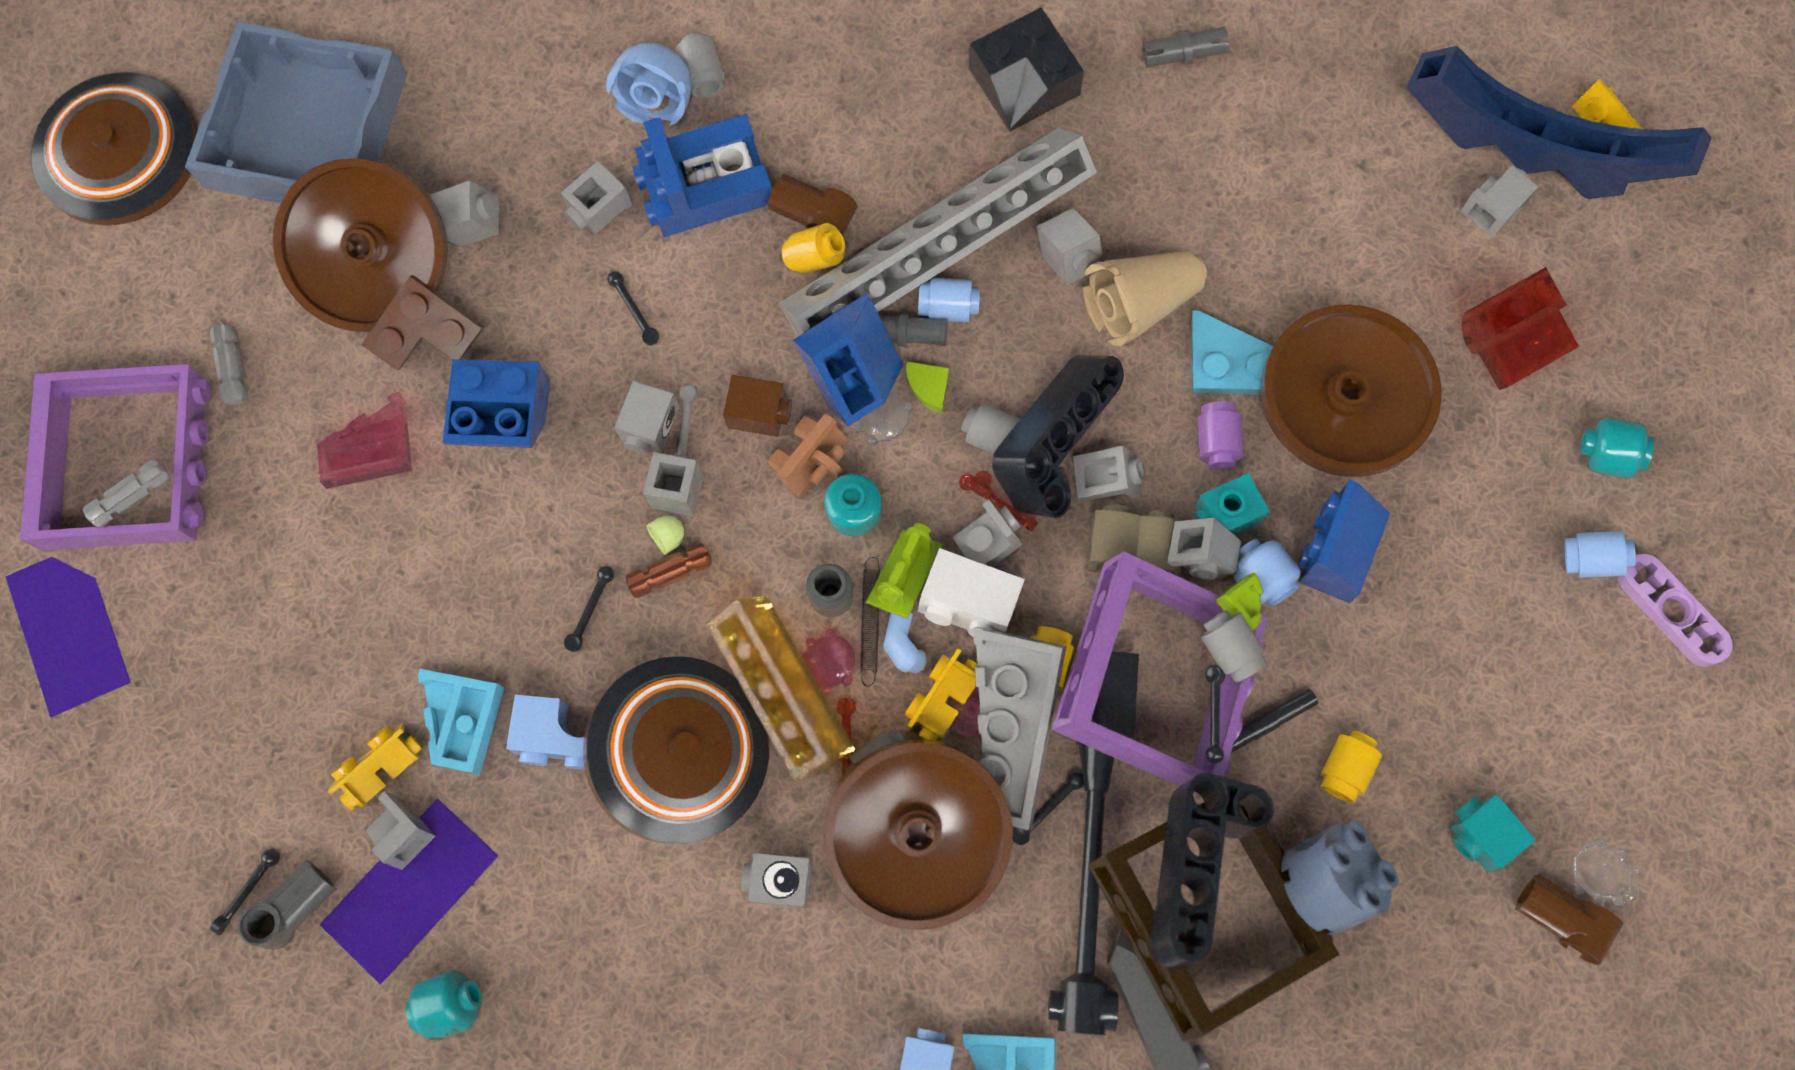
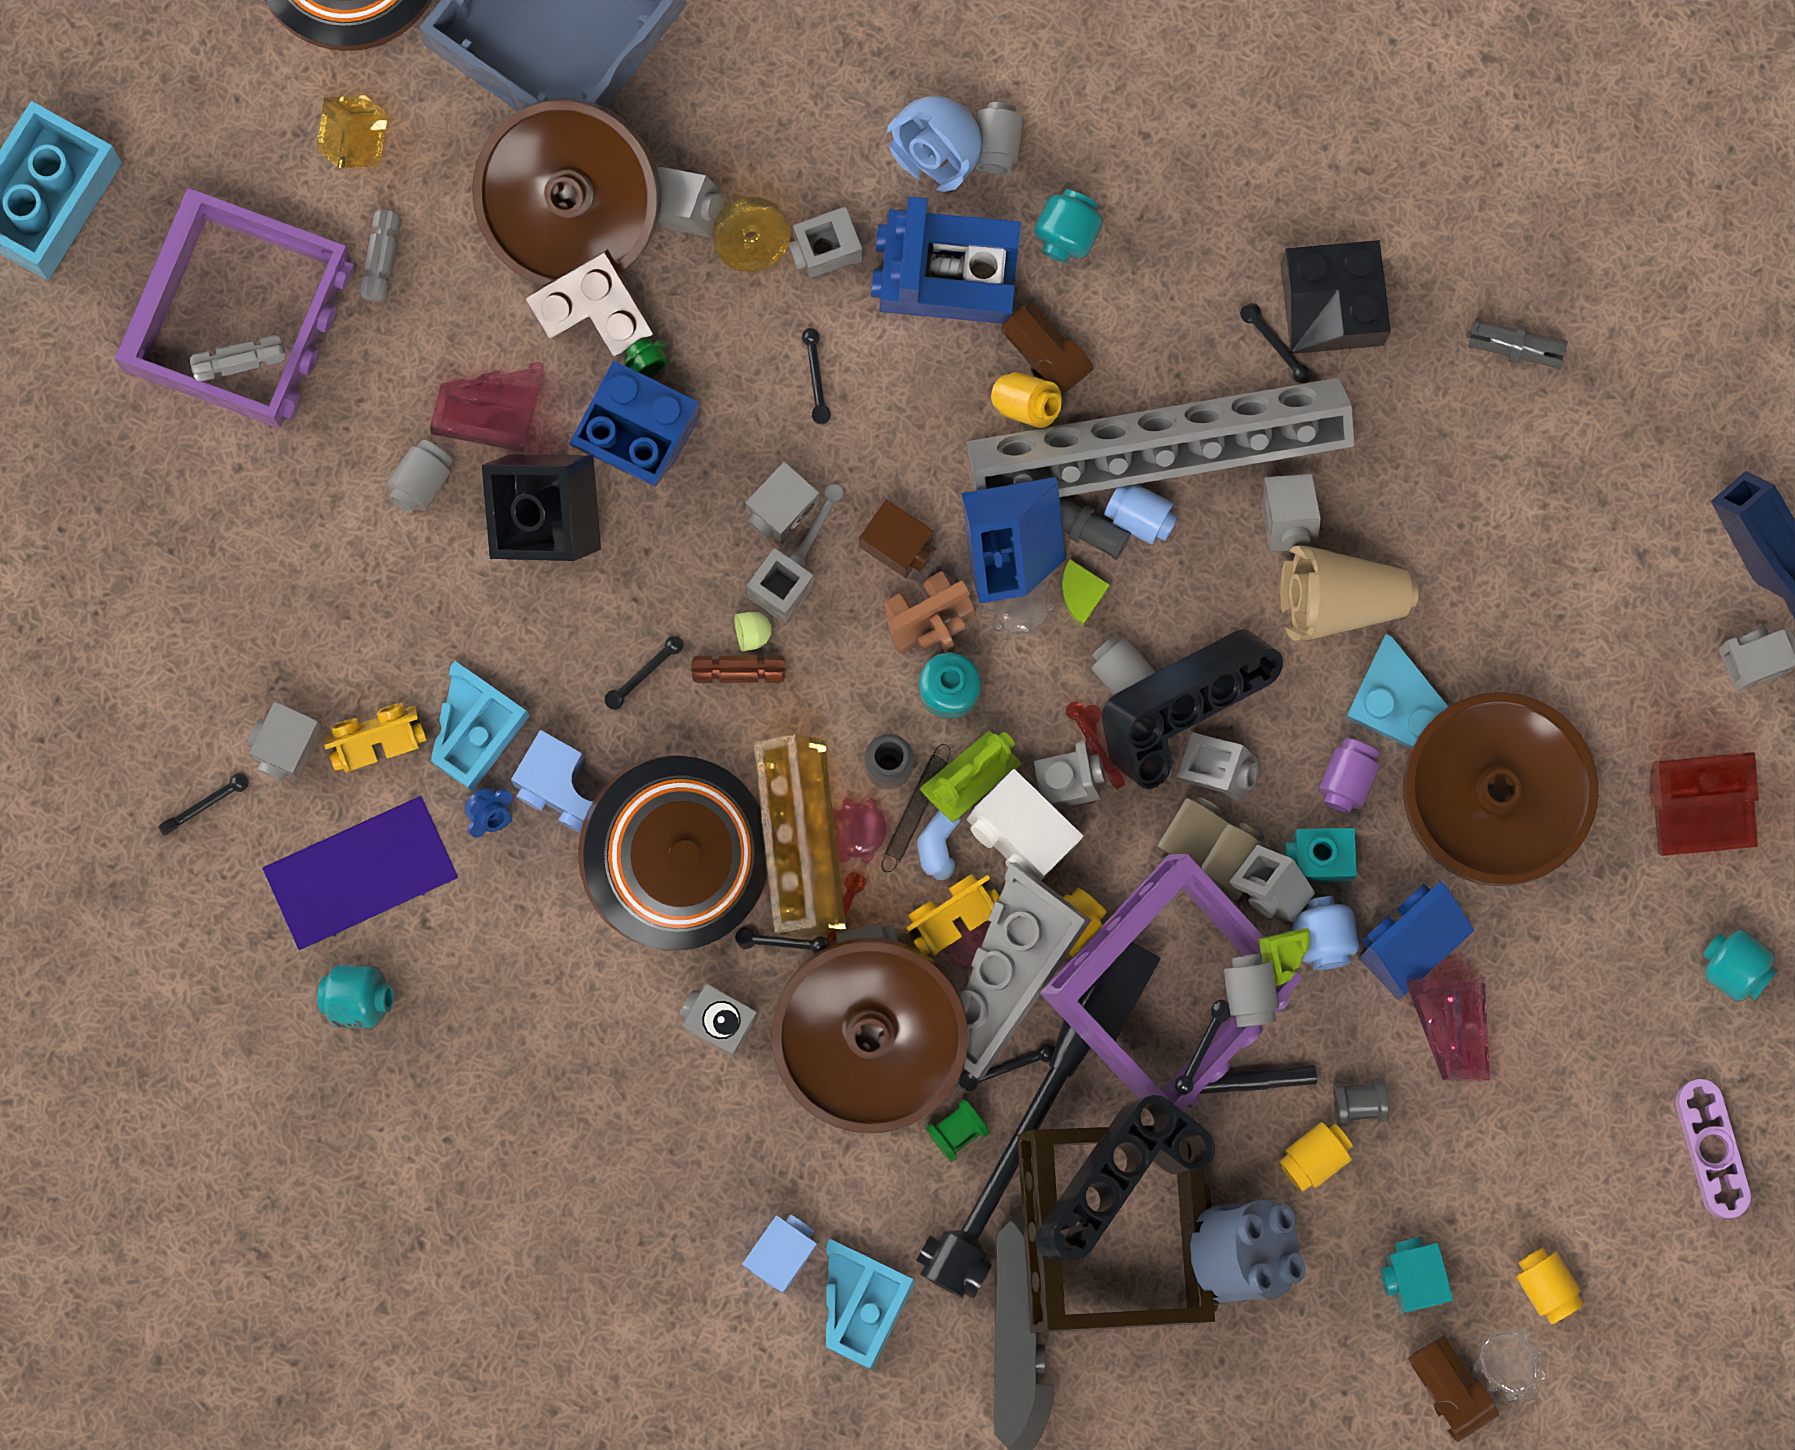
camera: 15 degrees right, 5 degrees up
dark purple window [5,556,131,718] -> none
dark grey piece [238,860,337,950] -> none
light grey panel [366,791,436,870] -> none
light blue brick [1564,531,1636,578] -> none
none -> light grey brick [248,701,323,782]
none -> clear yellow panel [317,96,388,168]
none -> light grey brick [385,440,453,513]
none -> blue plate [465,788,513,838]
none -> black slope [481,454,601,561]
none -> green plate [623,338,669,378]
none -> clear yellow piece [712,197,790,272]
none -> black hinge [735,928,830,954]
none -> green bush [925,1099,990,1163]
none -> teal head [1034,189,1103,263]
none -> black hinge [1240,303,1311,383]
none -> dark grey bush [1333,1078,1389,1126]
none -> clear pink wing [1407,978,1490,1082]
none -> yellow brick [1515,1247,1584,1325]

